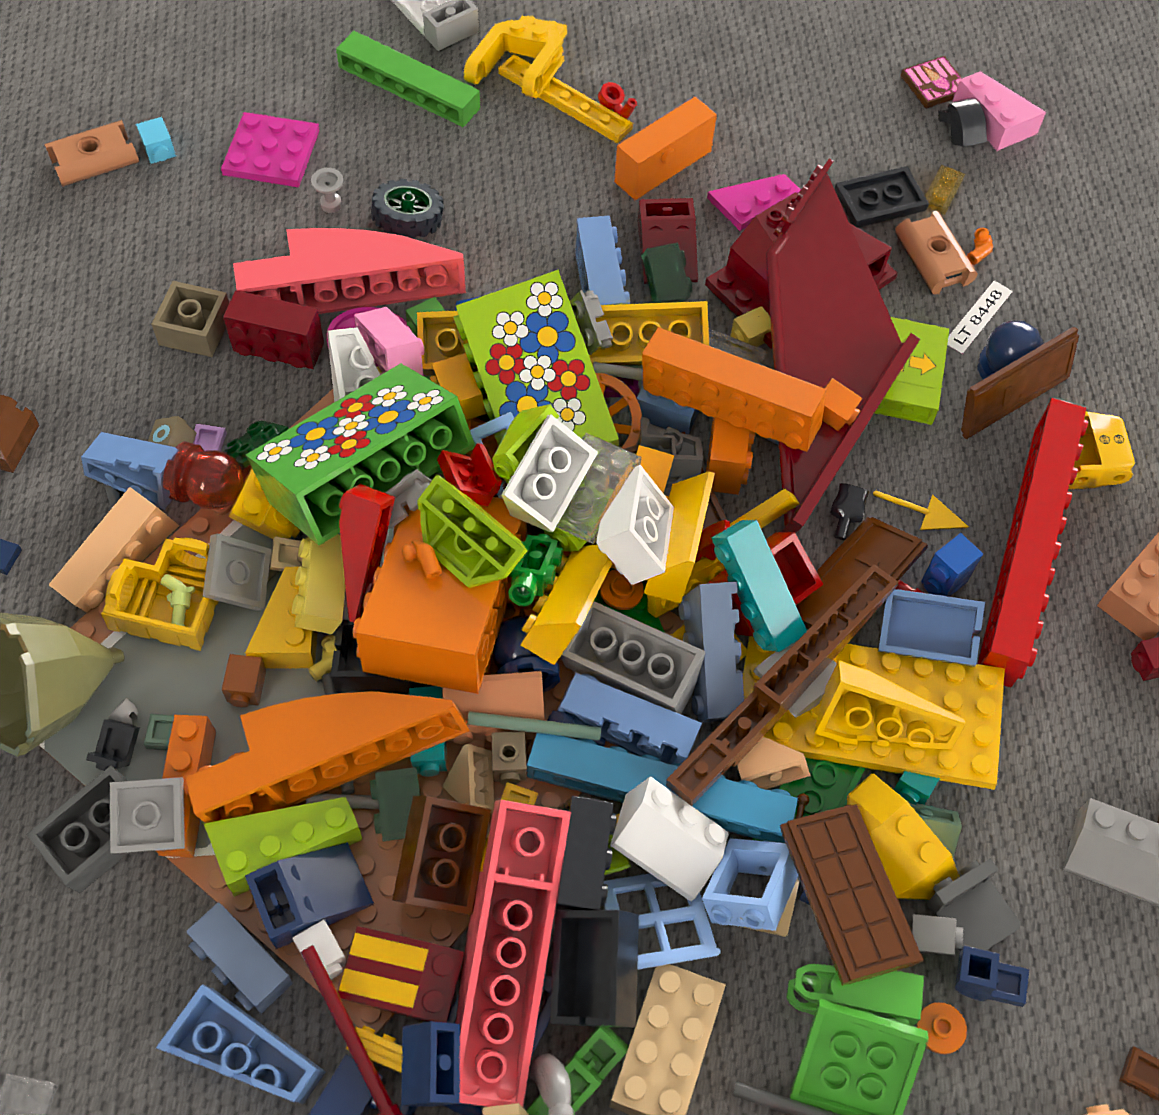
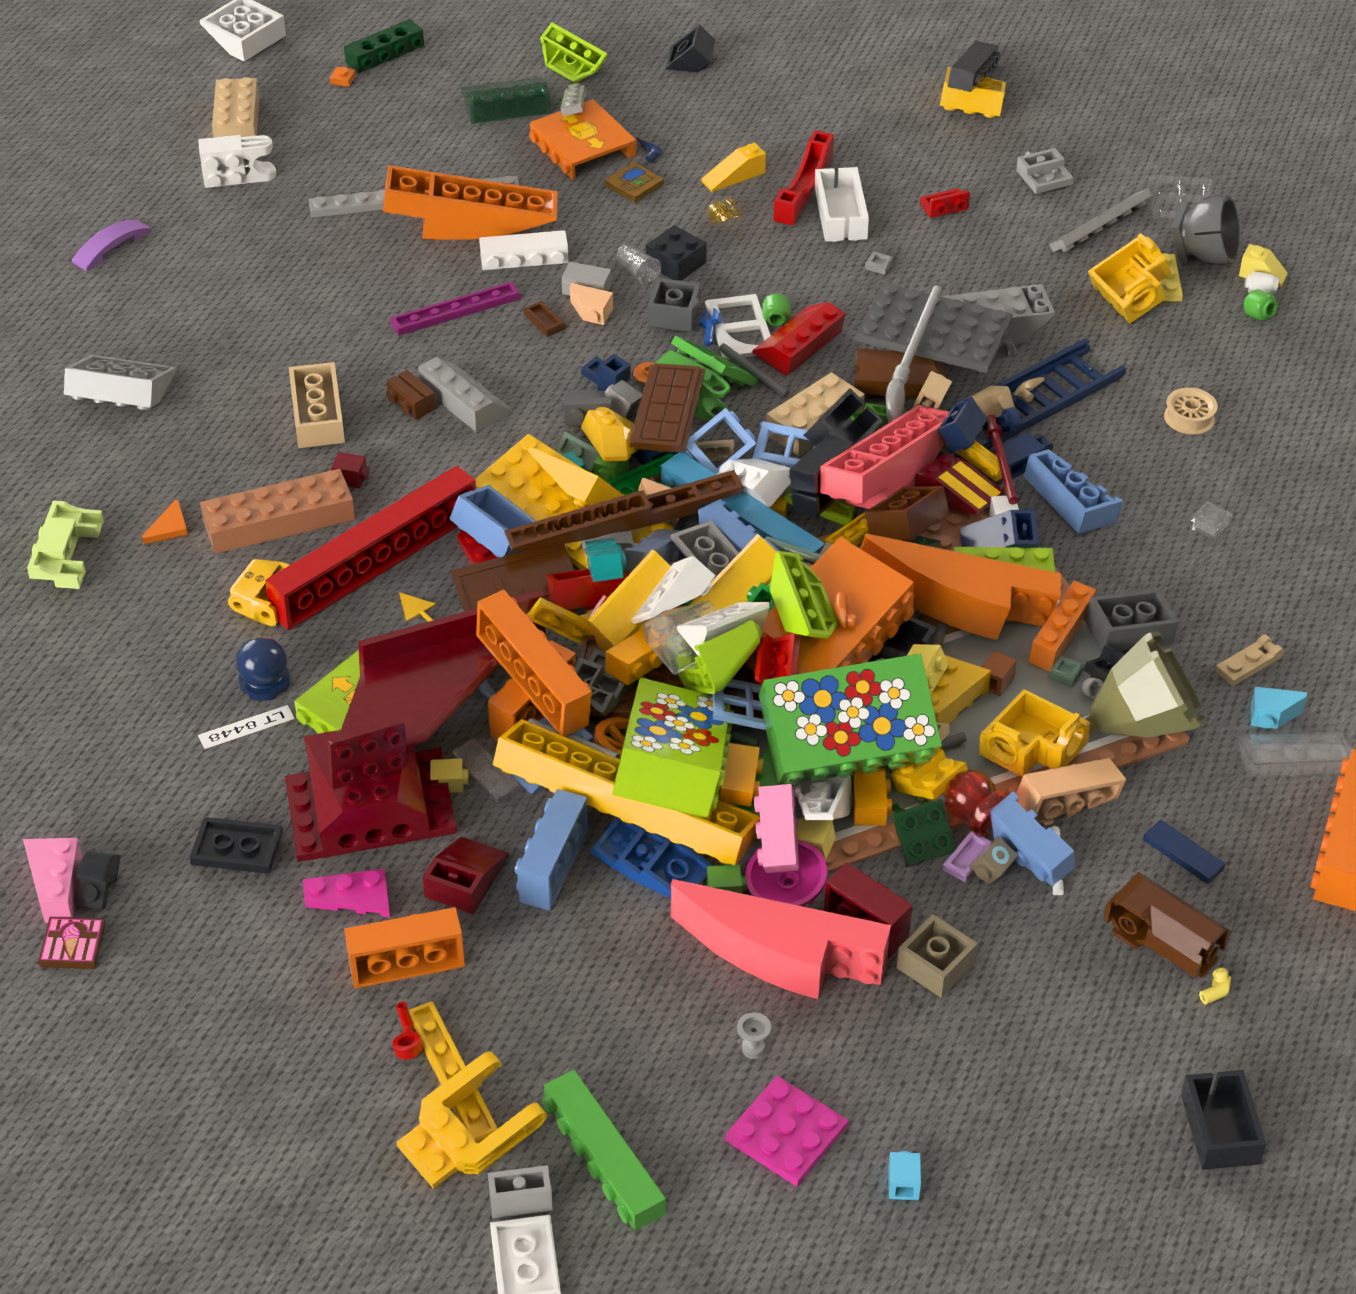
camera: 150 degrees left, 15 degrees down
nougat piece [45,120,139,187] -> none
light grey plate [110,778,185,854] -> none
yellowish green piece [161,574,195,626] -> none
sand blue brick [186,902,293,1014] -> none
light grey plate [203,533,271,611] -> none
red slope [339,484,395,623] -> none
black wheel [371,179,444,238] -> none
light grey hinge [386,469,432,529] -> none
light grey hinge [570,290,613,355] -> none
clear green brick [641,242,692,303] -> none
orange brick [822,378,862,431] -> none
nougat piece [895,211,977,295] -> none
blue brick [921,533,983,597] -> none
clear yellow plate [925,165,966,215] -> none
reddish brown piece [961,327,1079,440] -> none
orange arm [967,228,993,265] -> none

